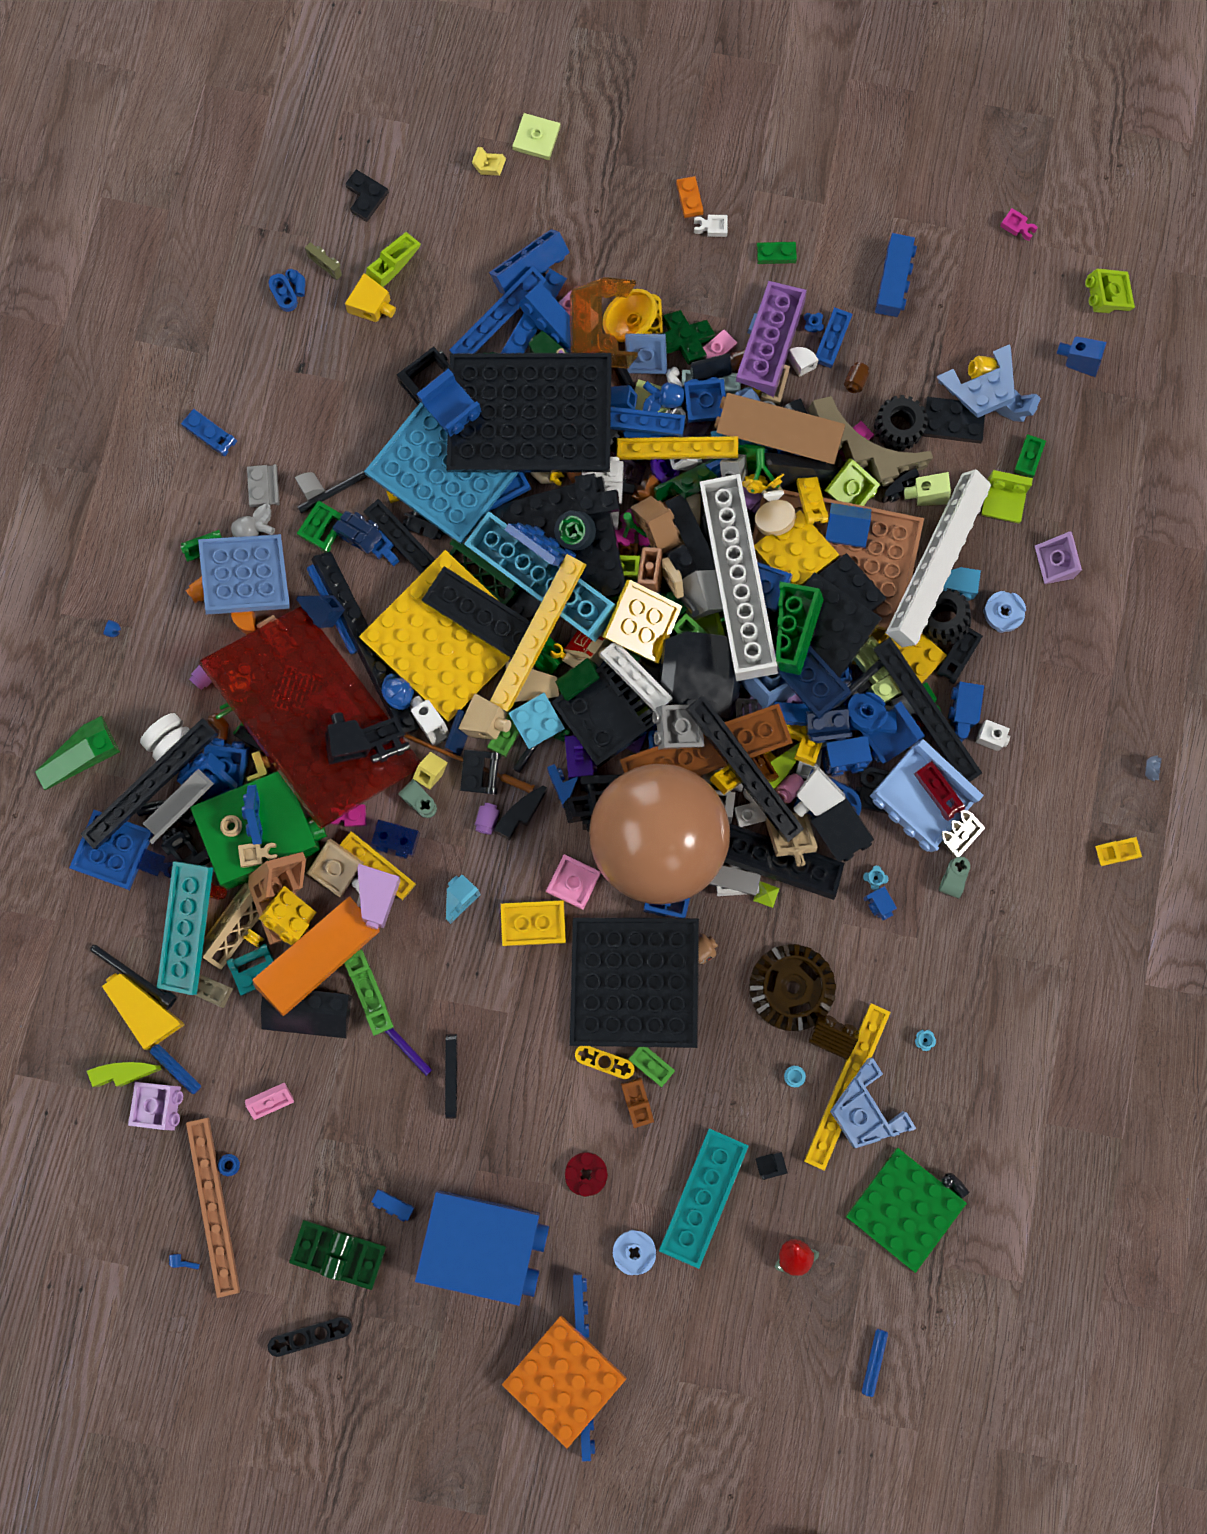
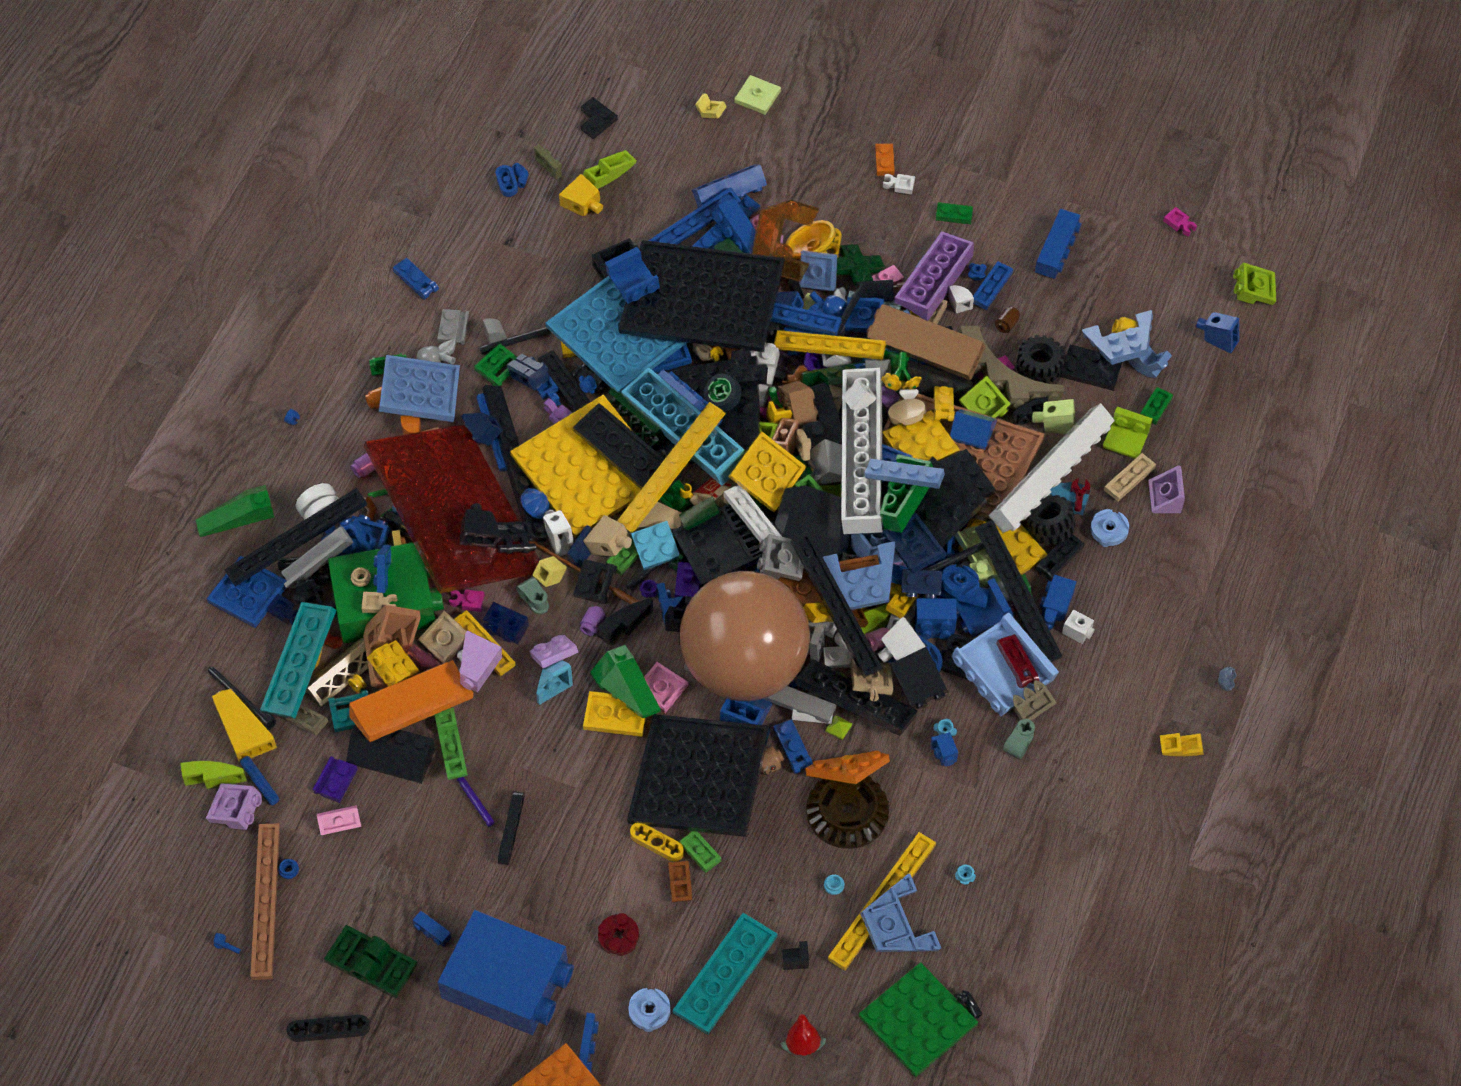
camera: 15 degrees right, 20 degrees down
dark brown brick [808,1014,859,1060] -> none
none -> dark purple plate [313,756,358,803]
none -> clear pink pin [407,644,442,670]
none -> lavender plate [529,635,578,668]
none -> medium lavender plate [544,398,572,424]
none -> blue plate [579,376,597,394]
none -> green wedge [590,645,661,718]
none -> dark purple plate [640,580,657,598]
none -> yellow panel [766,401,792,424]
none -> blue plate [773,719,813,774]
none -> orange plate [805,750,890,784]
none -> medium blue wing [823,541,895,610]
none -> black bar [837,283,867,336]
none -> white brick [842,381,877,410]
none -> medium blue plate [865,459,945,489]
none -> dark red bar [1070,478,1091,512]
none -> tan plate [1104,453,1156,501]

